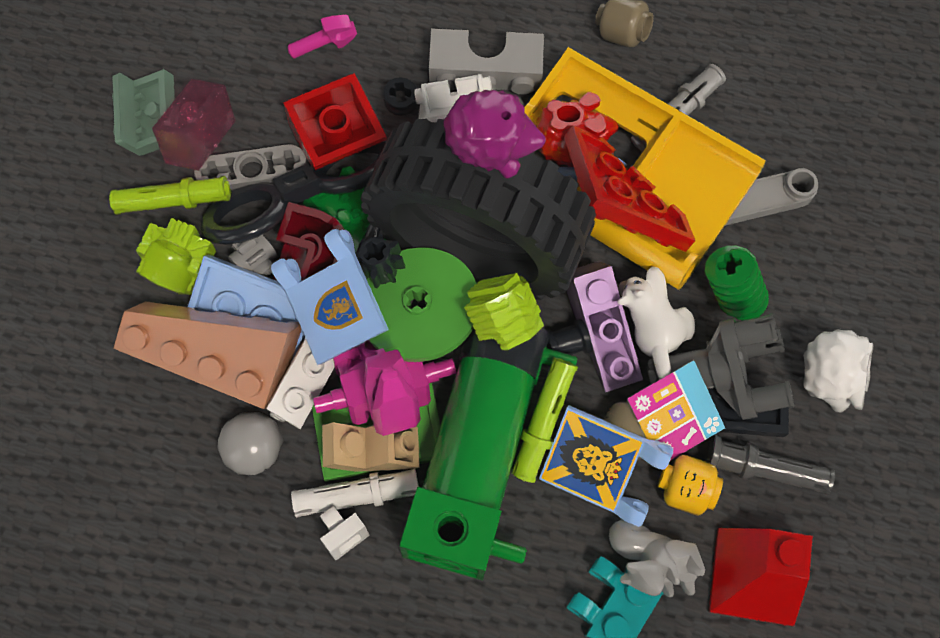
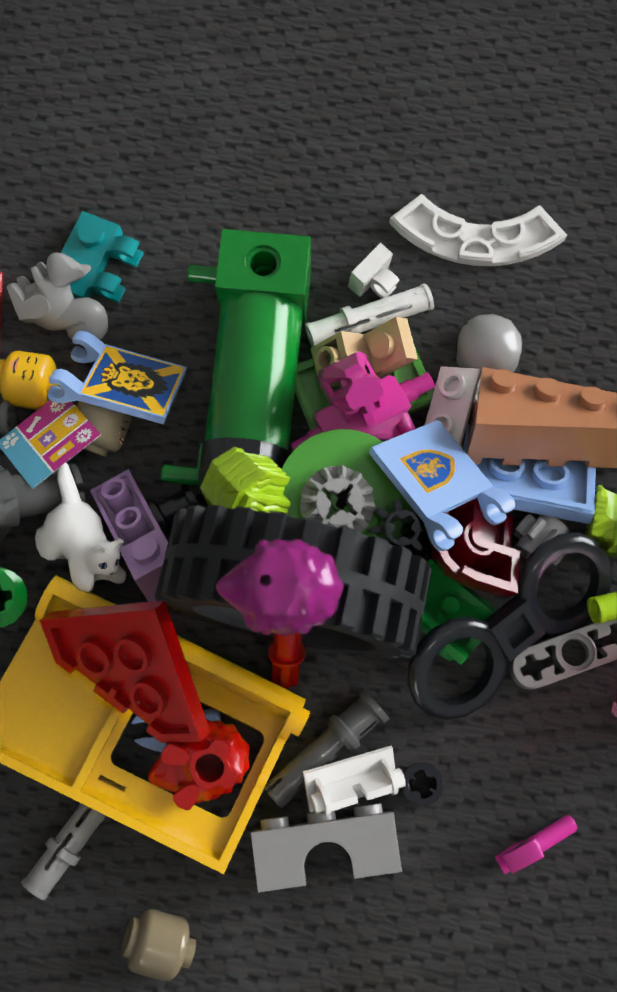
camera: 175 degrees right, 5 degrees up
red slope [283,73,387,170] -> none
lime pin [511,357,578,483] -> none
none -> light grey gear [300,465,376,533]
none -> white tile [389,194,567,266]

